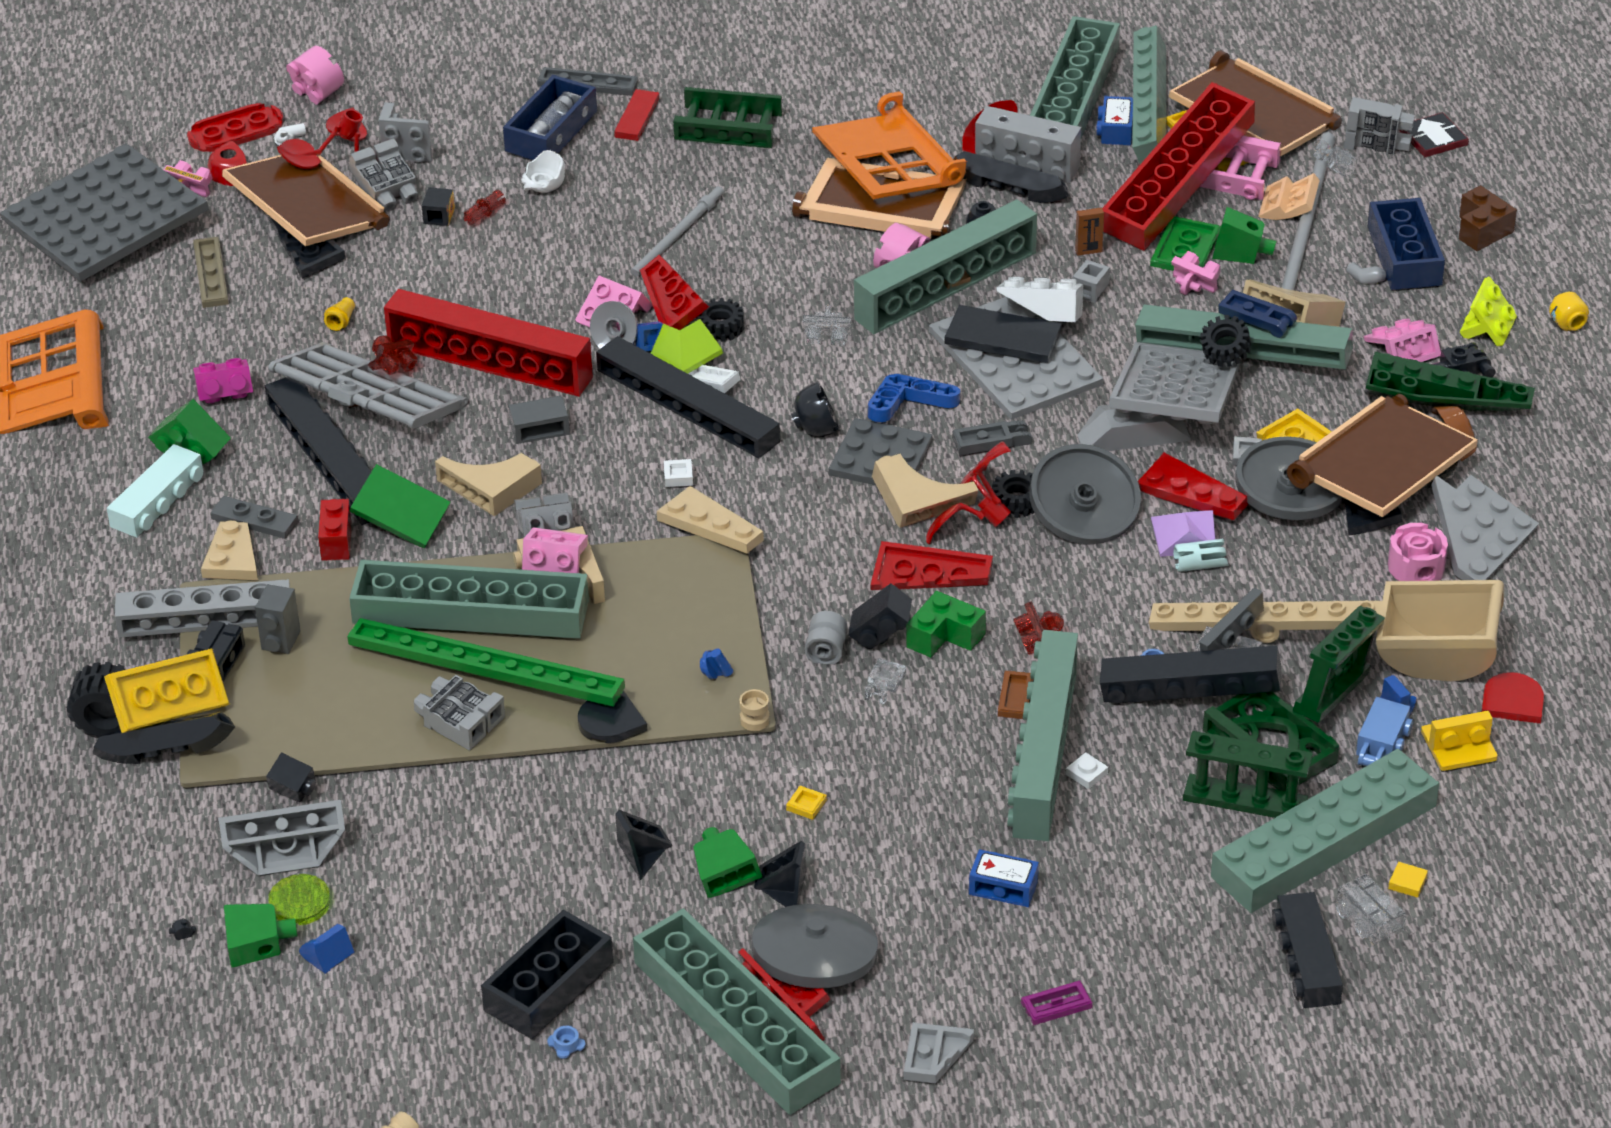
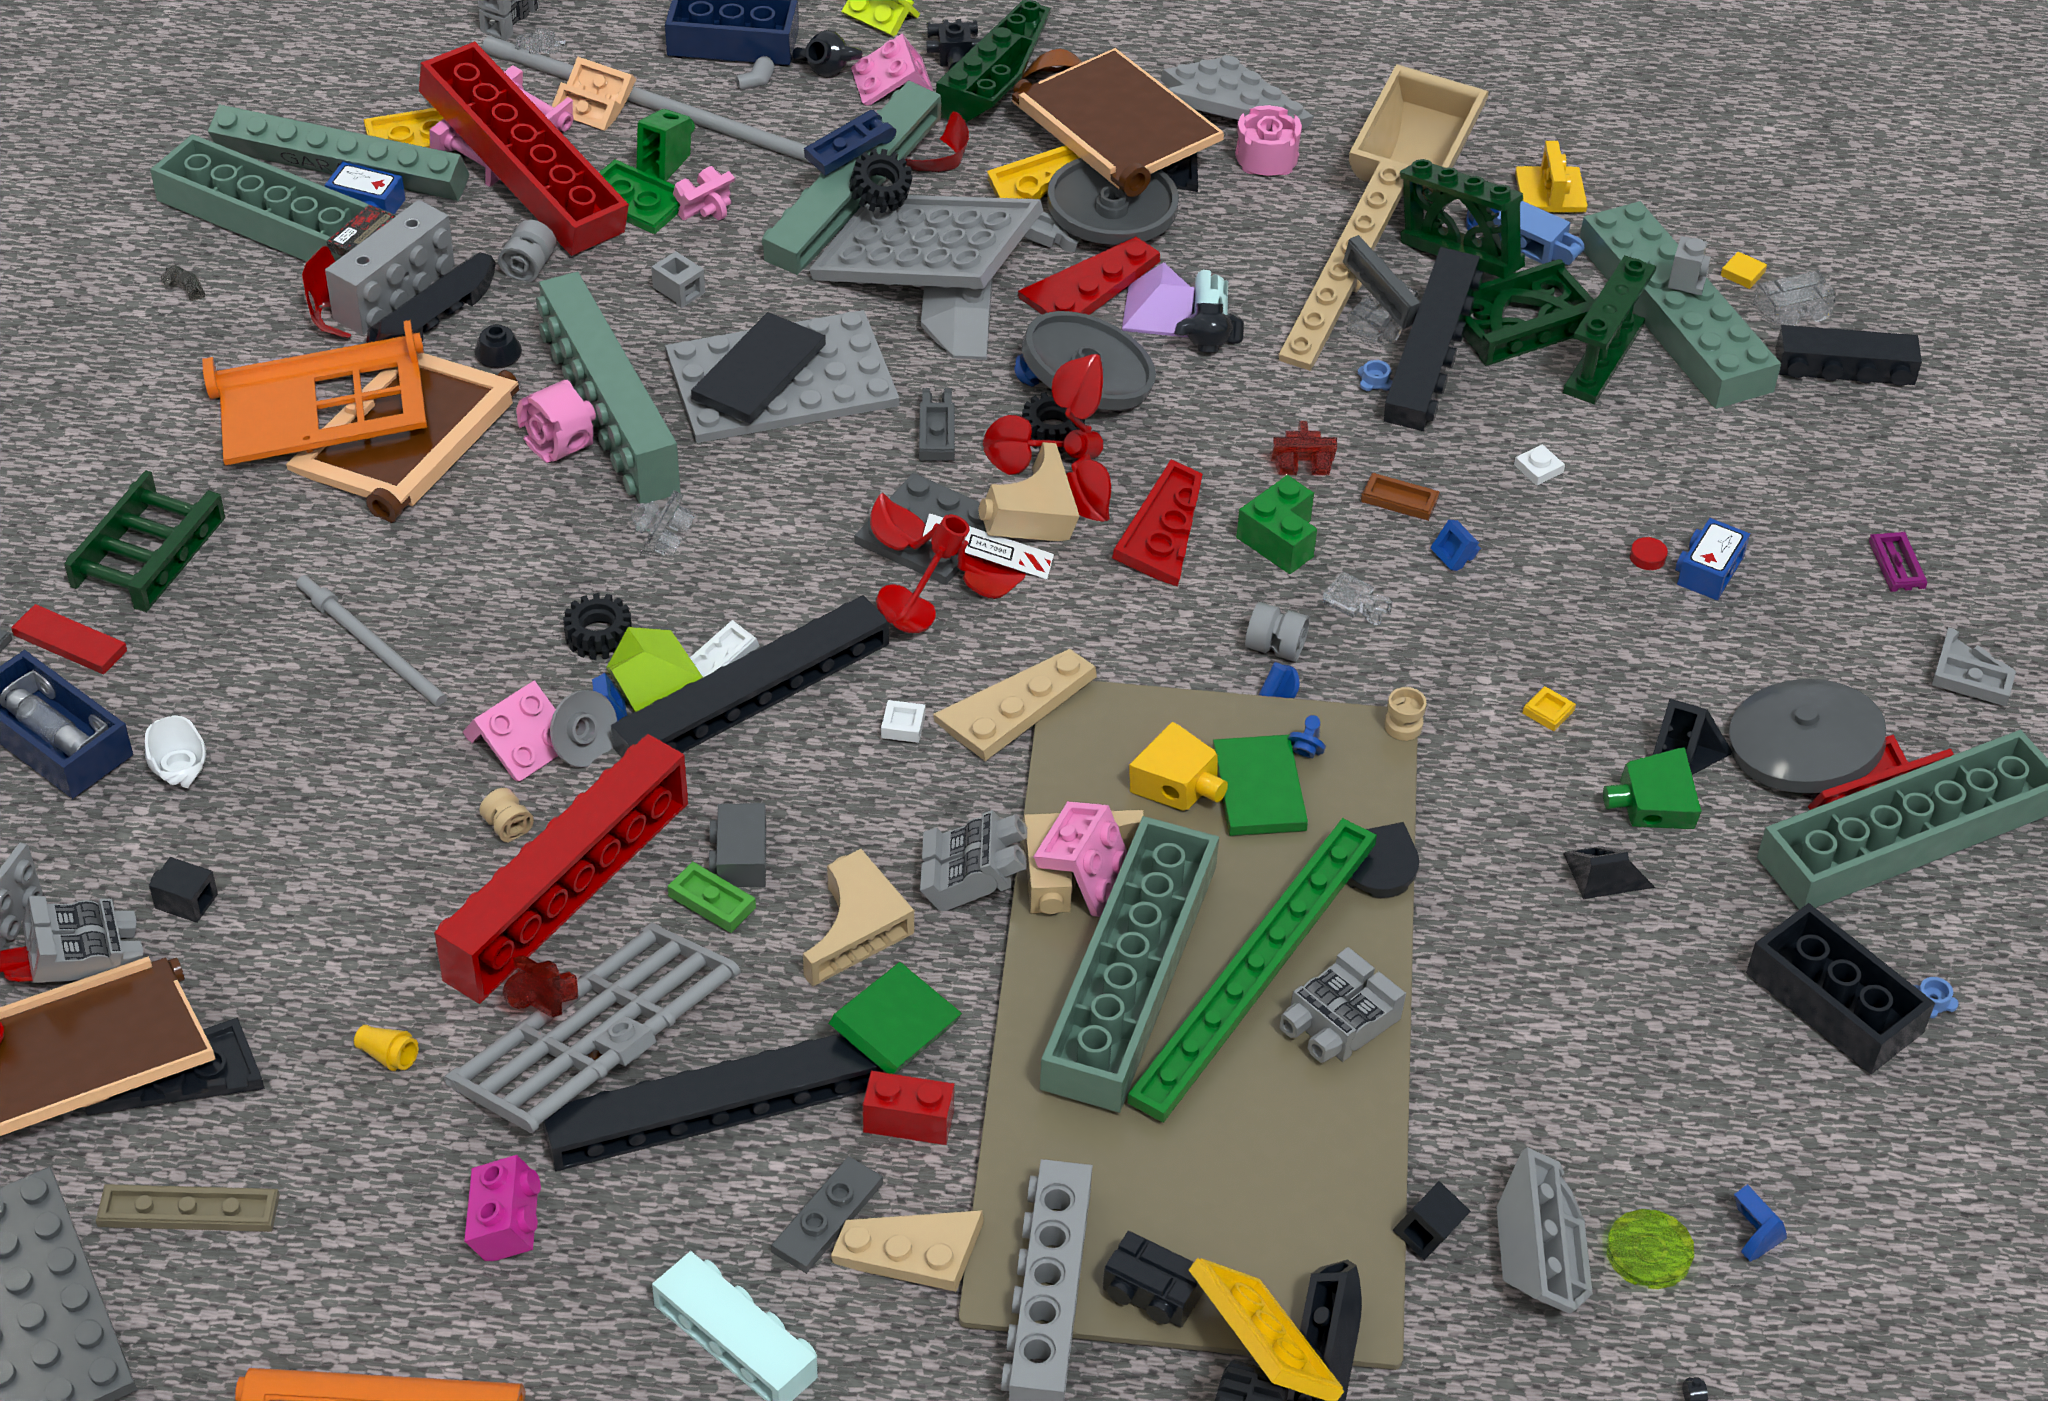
camera: 80 degrees left, 5 degrees up
green brick [148,399,231,465] -> none
green torso [224,904,298,968] -> none
dark grey piece [255,584,301,654] -> none
clear red axle [463,190,506,225] -> none
red wing [640,254,709,330] -> none
black cylinder [791,381,840,437] -> none
black brick [848,583,912,649] -> none
blue beam [867,374,961,422] -> none
white slope [997,277,1083,322] -> none
sand green brick [1007,630,1078,842] -> none
dark orange tile [1075,207,1104,256] -> none
reddish brown door [1169,50,1342,157] -> none
tan arch [1243,280,1346,327] -> none
red tile [1481,672,1544,724] -> none
none -> clear smoke arm [161,265,205,301]
none -> tile [327,205,396,256]
none -> tan wheel [479,788,534,843]
none -> light grey wheel [498,220,557,282]
none -> bright green plate [667,862,756,933]
none -> black piece [792,29,863,78]
none -> red plant [870,492,1026,633]
none -> red piece [905,111,969,172]
none -> white sticker [923,513,1054,579]
none -> yellow torso [1129,722,1228,811]
none -> black piece [1174,303,1244,352]
none -> green tile [1213,735,1308,836]
none -> blue plate [1259,662,1300,698]
none -> blue tile [1430,520,1481,571]
none -> red tile [1630,537,1668,570]
none -> light grey brick [1668,236,1711,295]

